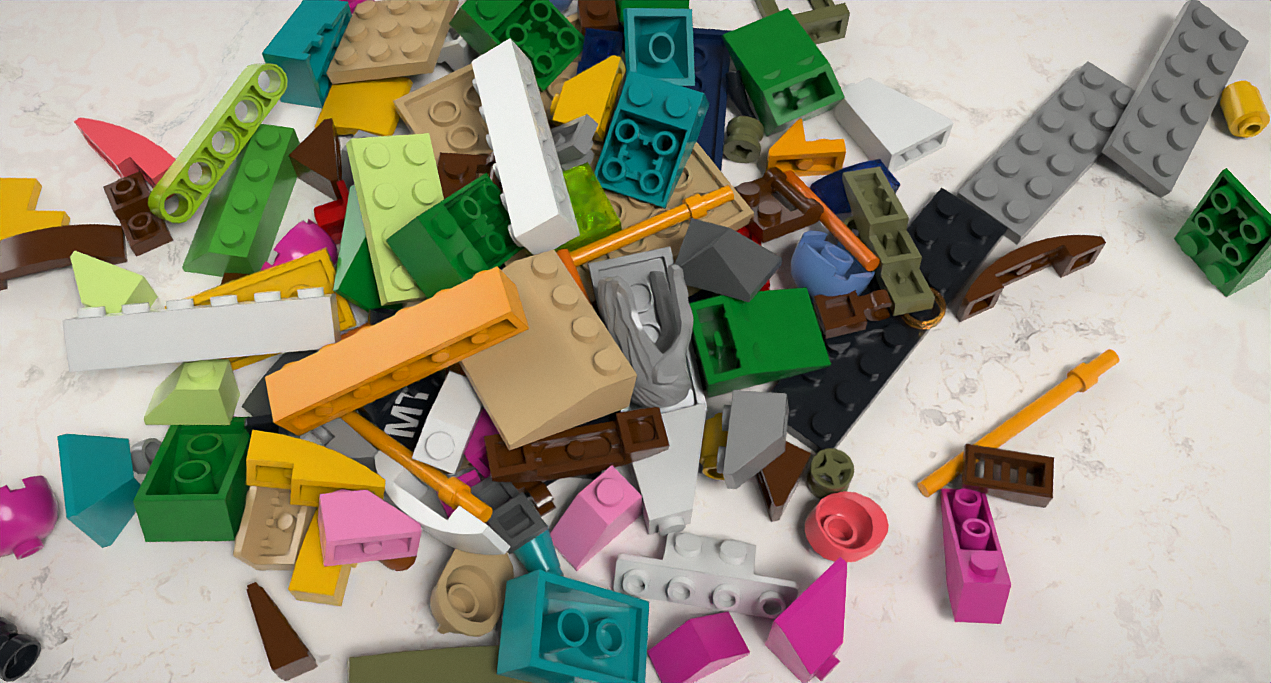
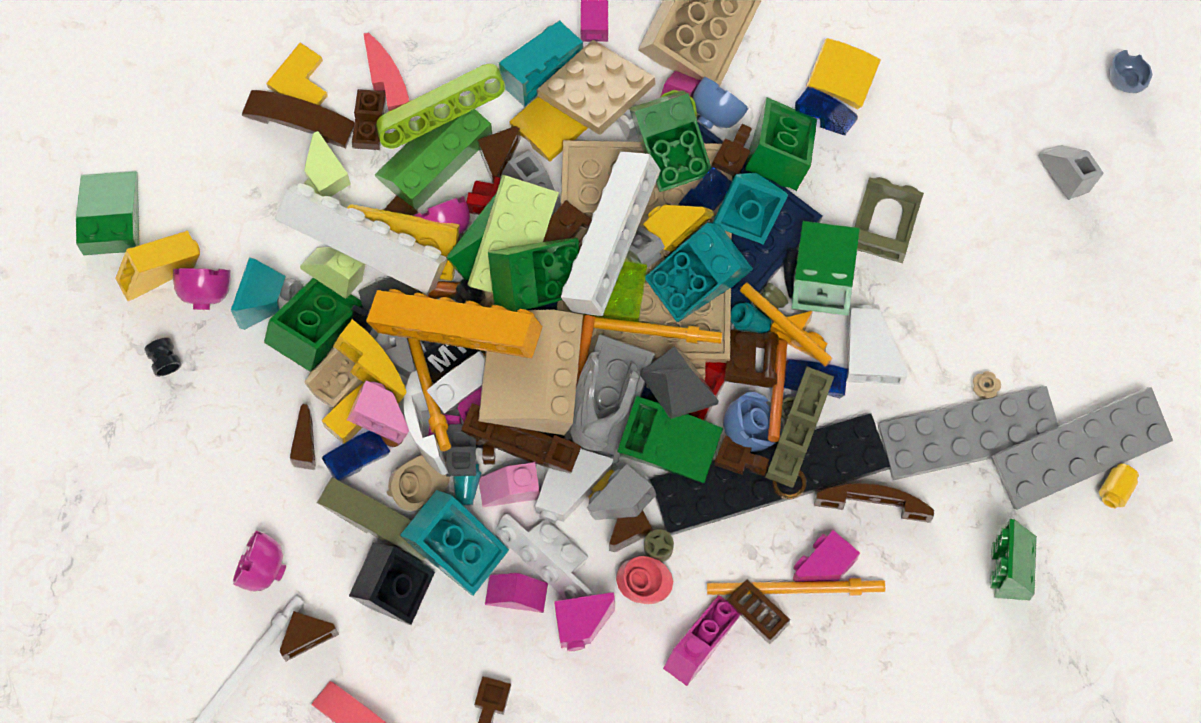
camera: 35 degrees right, 10 degrees up
none -> clear blue slope [322,430,391,481]
none -> teal cone [730,302,772,334]
none -> light orange bar [740,283,833,367]
none -> dark pink slope [793,530,860,582]
none -> tan plate [973,371,1001,399]

